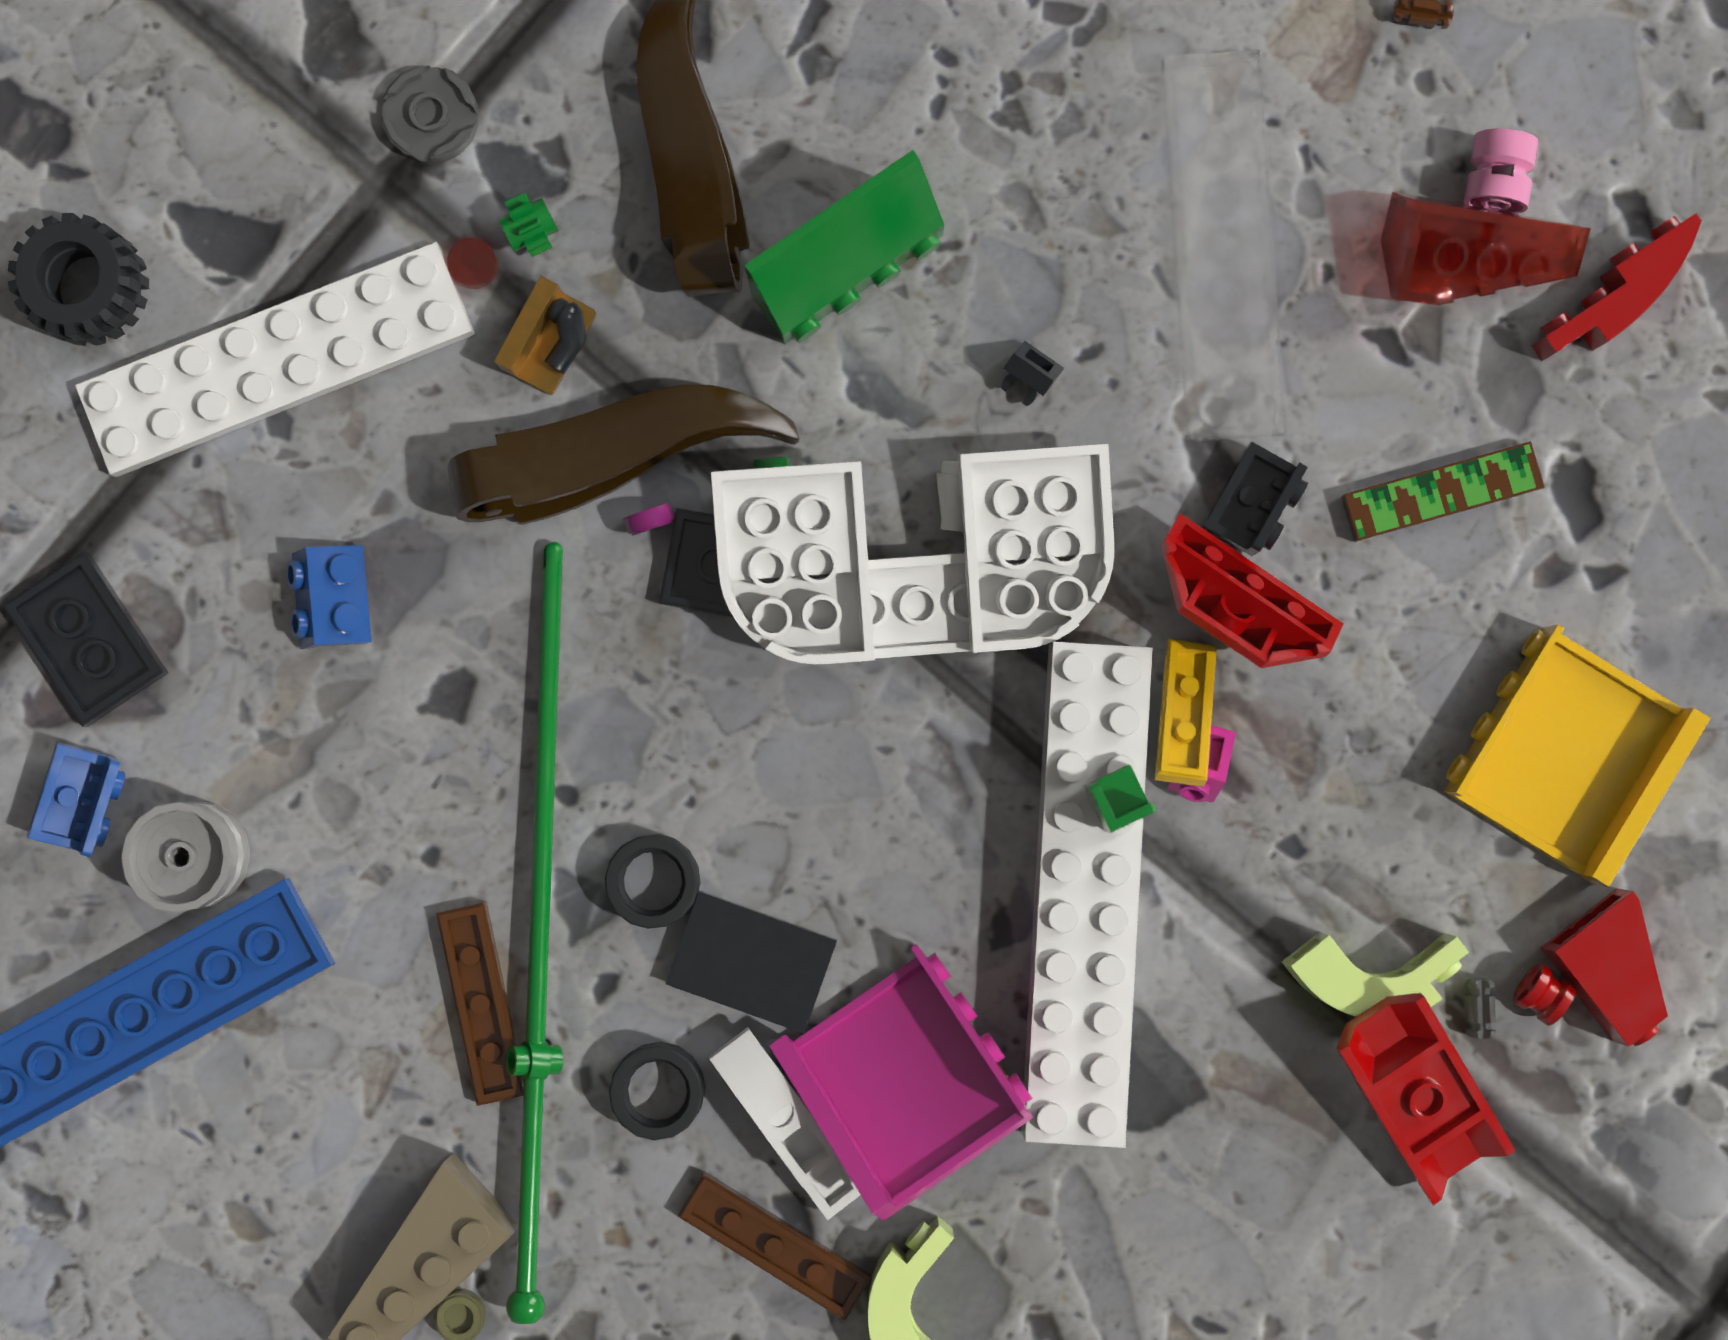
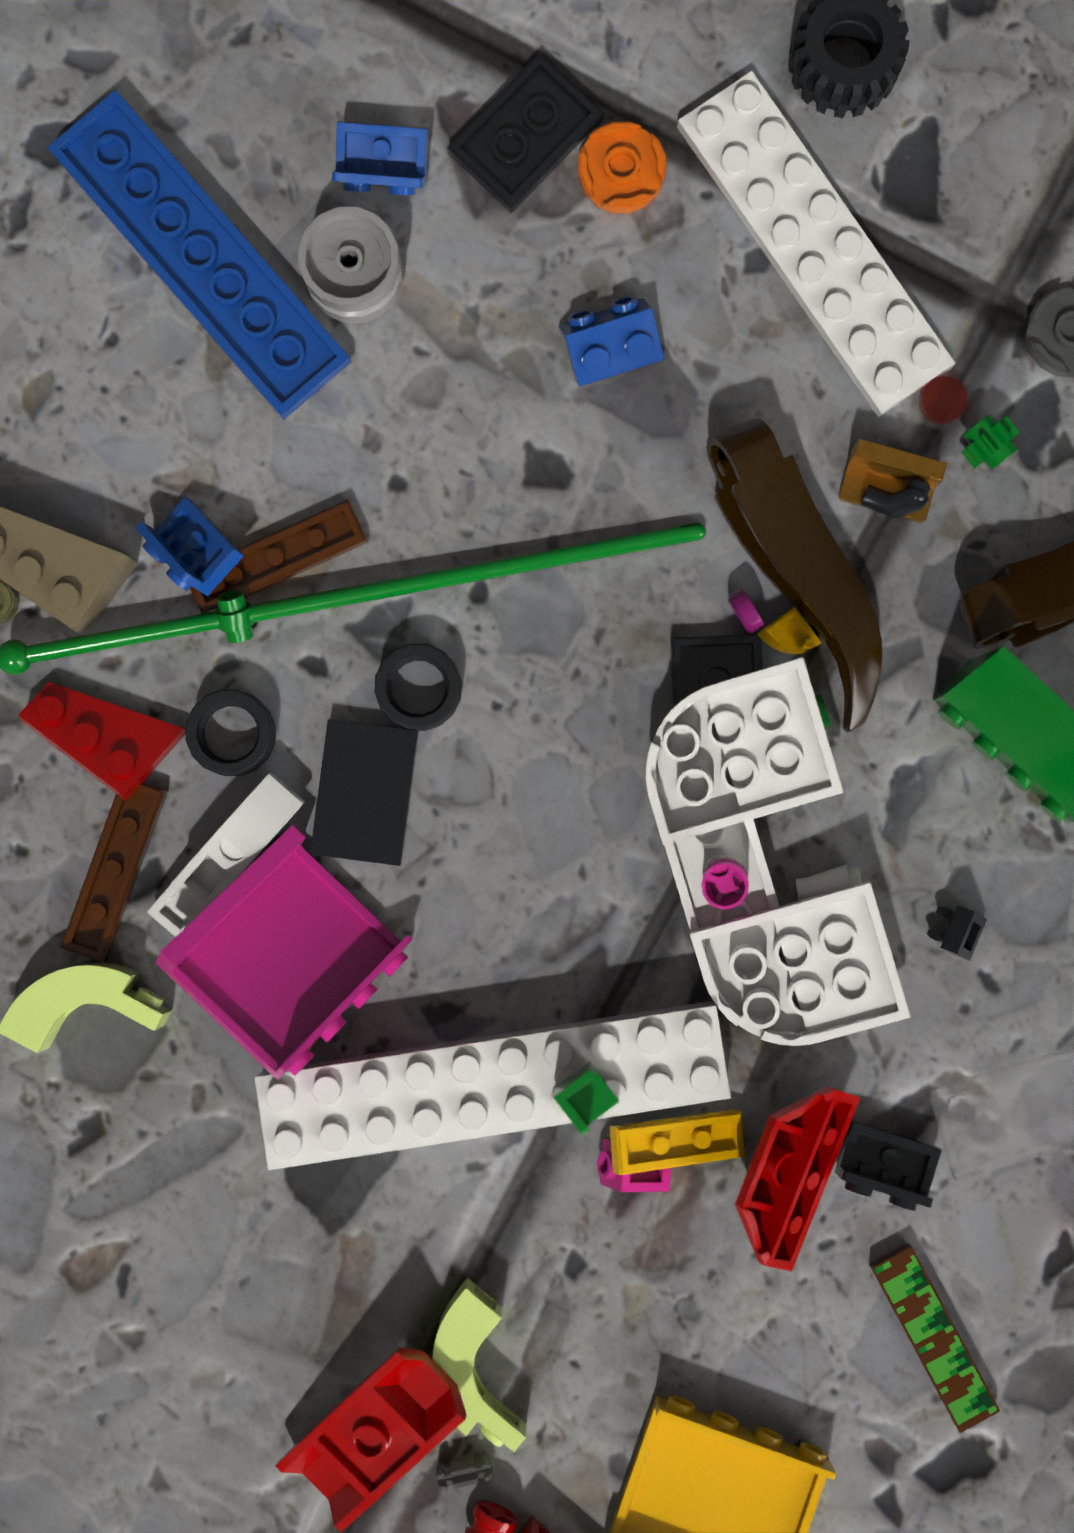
camera: 80 degrees right, 0 degrees up
none -> red wing [18,682,185,801]
none -> blue bracket [135,496,244,596]
none -> orange tile [578,121,666,213]
none -> dark pink wheel [701,858,749,910]
none -> yellow tile [757,606,822,654]

